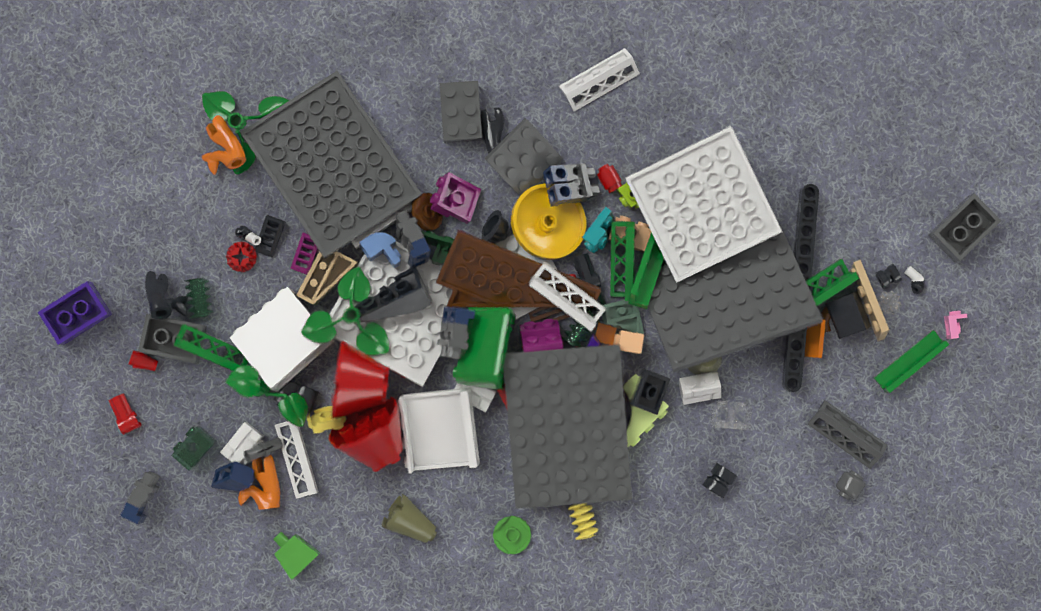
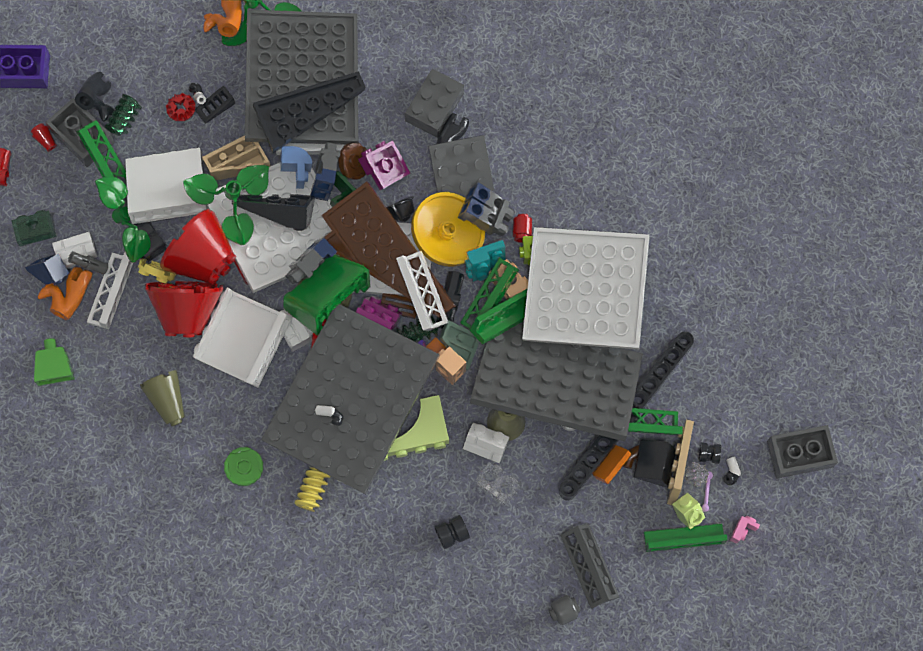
camera: 40 degrees right, 15 degrees down
magenta slope [290,232,318,275] -> none
white fence [559,48,640,111] -> none
black slope [629,368,670,415] -> none
none -> black wing [253,71,366,153]
none -> arm [315,405,344,426]
none -> yellowish green brick [672,493,705,529]
none -> lavender hinge [701,472,713,512]

